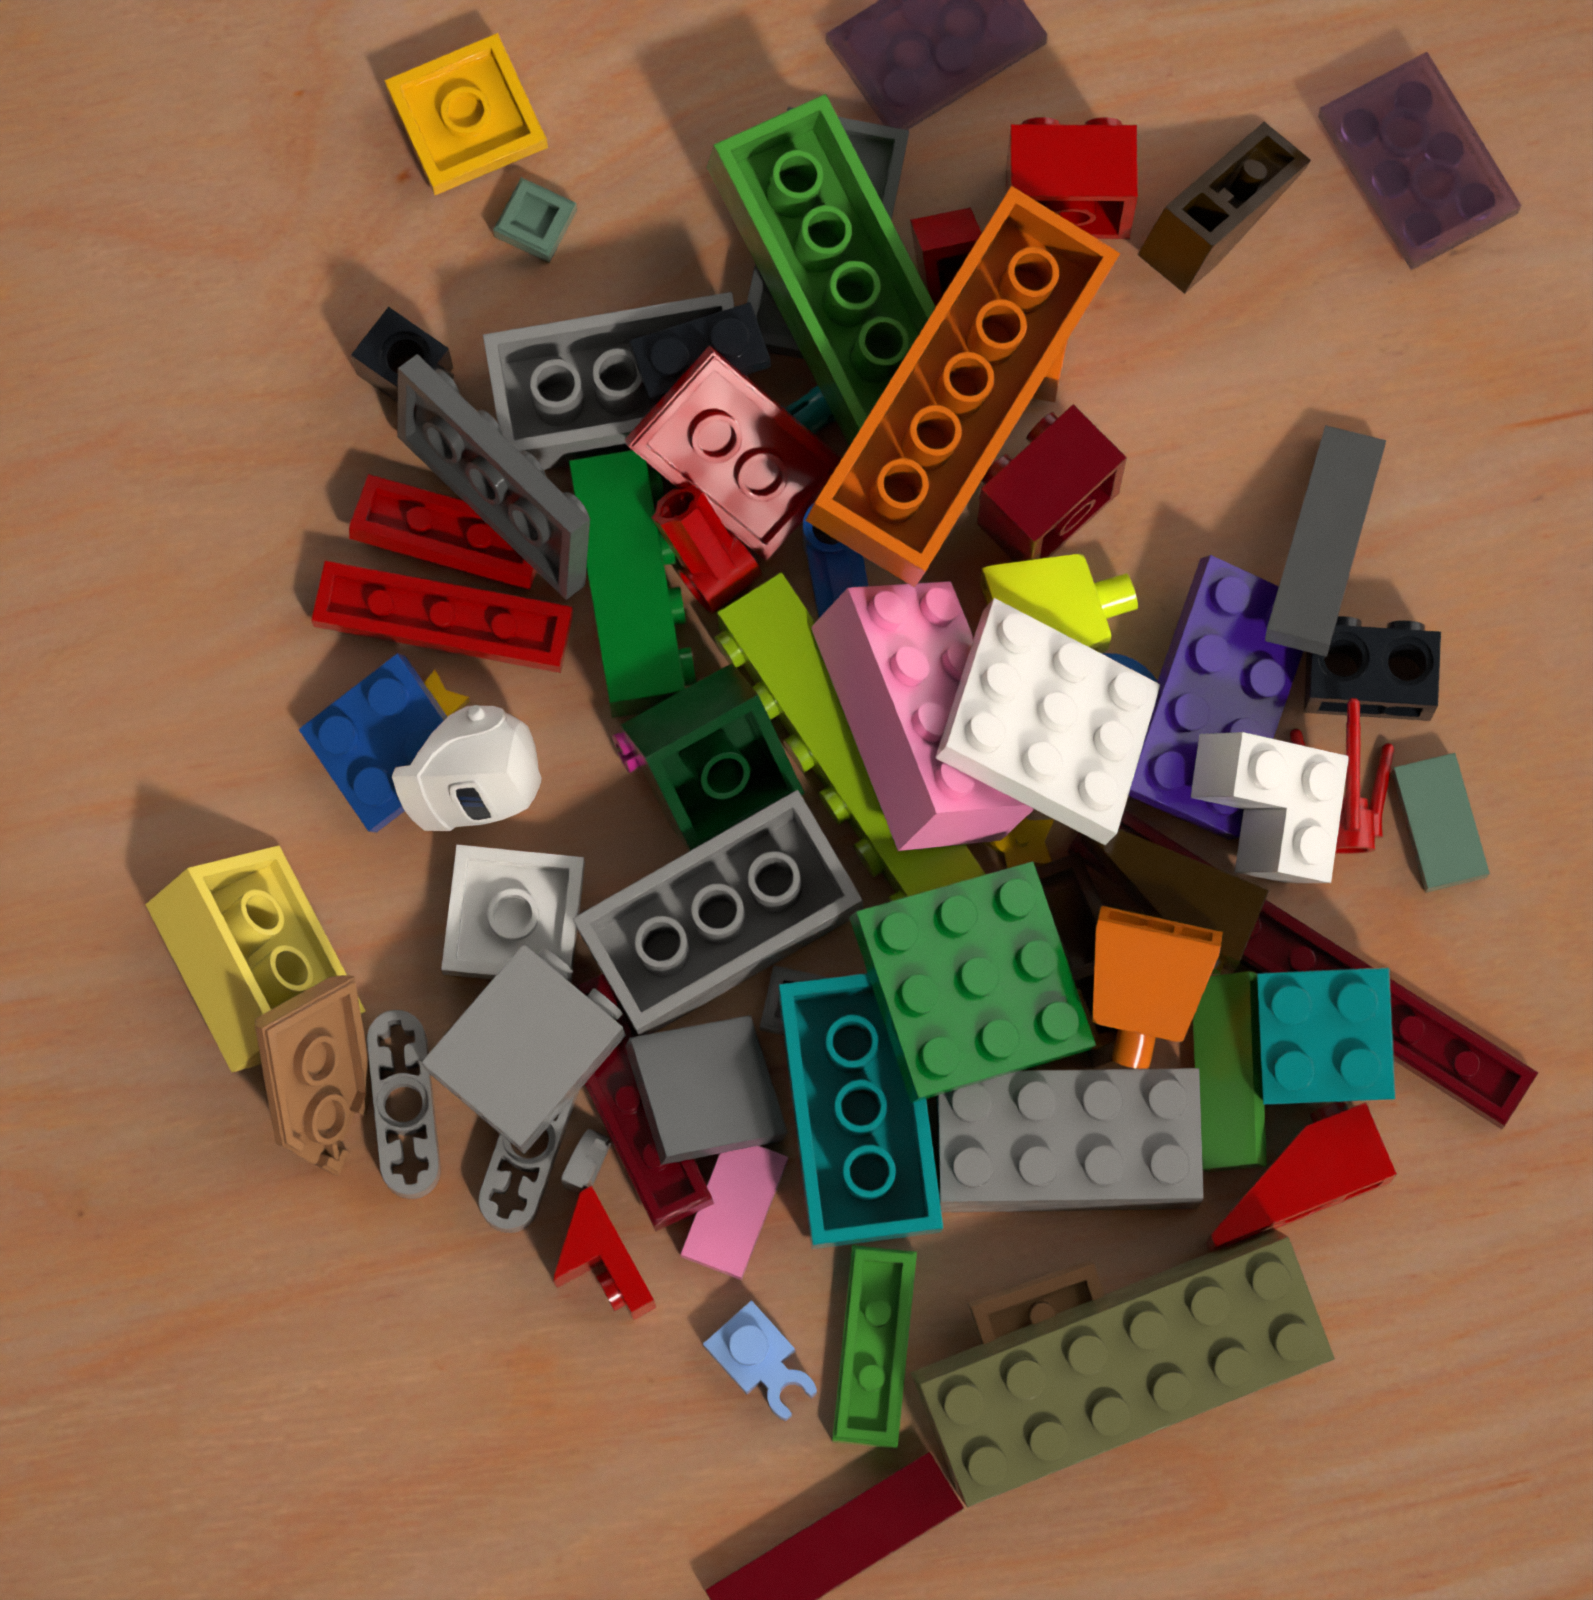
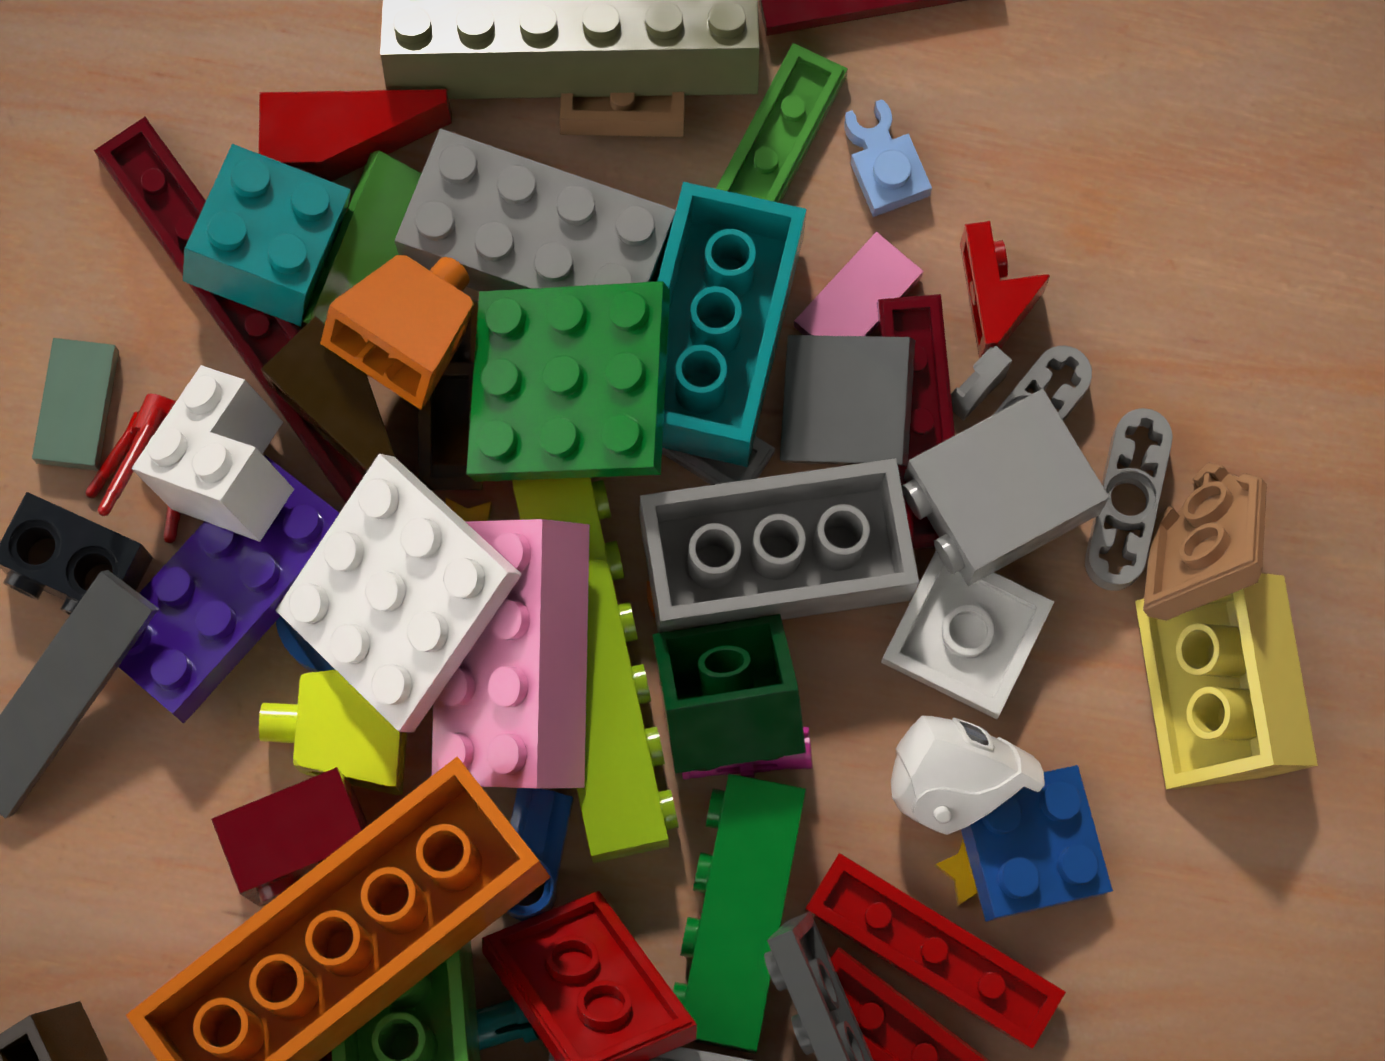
camera: 160 degrees left, 0 degrees up
red piece [651,485,762,614] -> none

